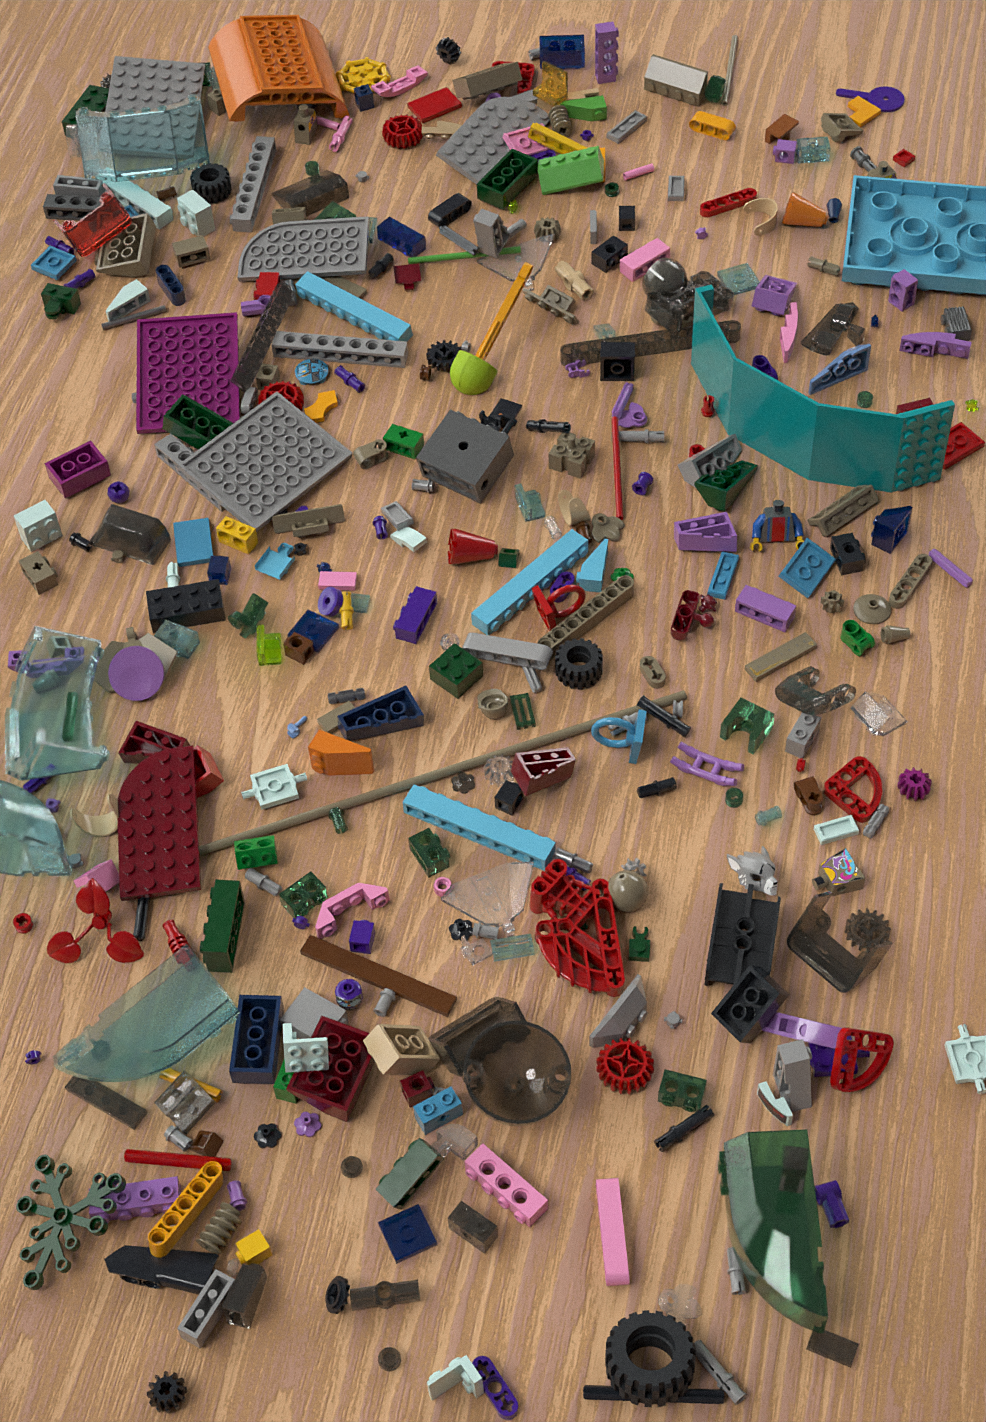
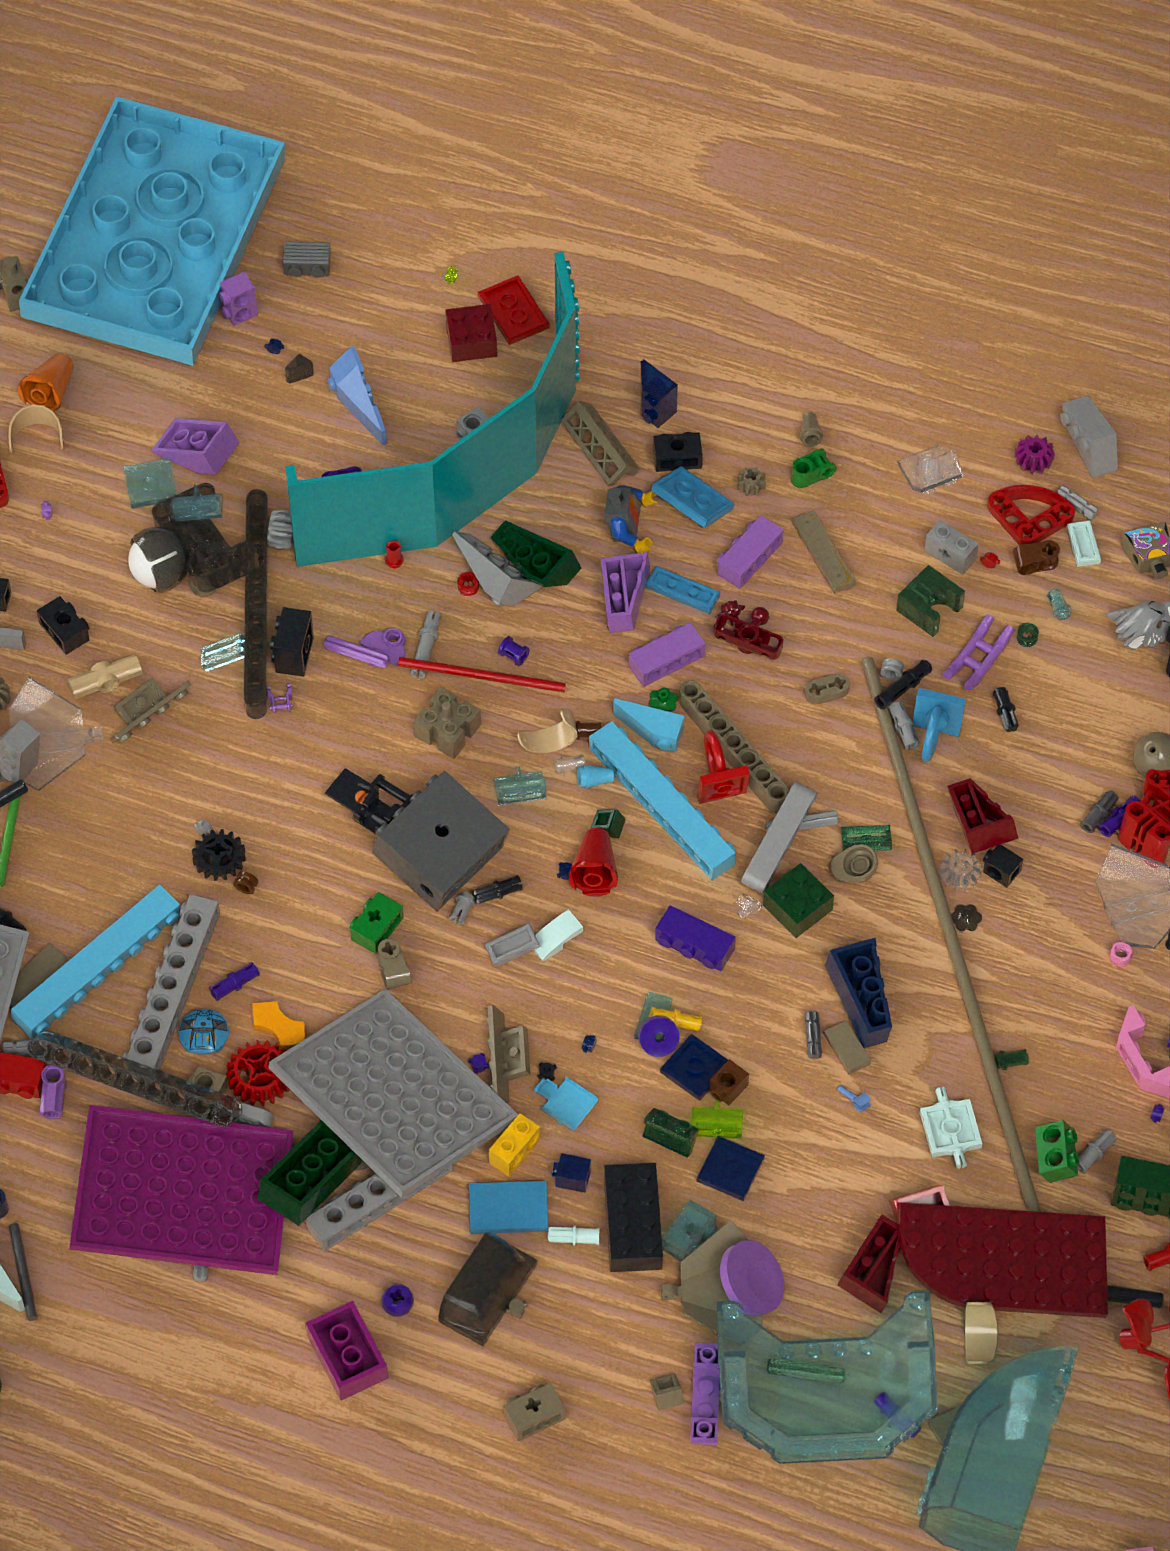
camera: 85 degrees left, 5 degrees up
red bush [13,913,33,934] -> none
light aqua brick [14,500,62,552] -> none
medium lavender piece [44,798,61,813] -> none
black pin [69,532,93,552] -> none
bright pink panel [73,859,119,892] -> none
clear green axle [228,611,246,629] -> none
clear green brick [279,871,328,919] -> none
orange slope [308,730,374,776] -> none
bright pink tile [318,571,357,590] -> none
dark purple pin [372,516,388,540] -> none
dark red piece [393,263,421,291] -> none
medium azure brick [403,784,556,871] -> none
clear green brick [408,828,451,878] -> none
piece [450,262,533,395] -> none
black pin [526,419,571,433] -> none
dark purple beam [550,571,575,603] -> none
black tyre [555,638,603,690] -> none
dark tan plate [592,513,625,542] -> none
bright pink brick [620,238,670,282] -> none
light grey gear [621,858,646,877] -> none
clear smoke connector [775,666,856,716] -> none
bright pink slope [780,302,798,363] -> none
clear smoke panel [801,302,859,356] -> none
dark tan axle [807,256,840,275] -> none
dark blue cone [826,198,842,223] -> none
dark tan dish [853,594,891,625] -> none
clear green bush [857,391,873,408] -> none
dark tan beam [889,554,932,609] -> none
medium lavender slope [899,332,971,359] -> none
medium lavender axle [929,549,973,588] -> none
none -> clear light blue panel [172,484,223,521]
none -> black axle [473,875,523,904]
none -> medium azure cone [577,765,614,789]
none -> medium lavender brick [629,623,705,687]
none -> clear blue tile [697,1136,765,1201]
none -> light grey wedge [1060,396,1118,478]

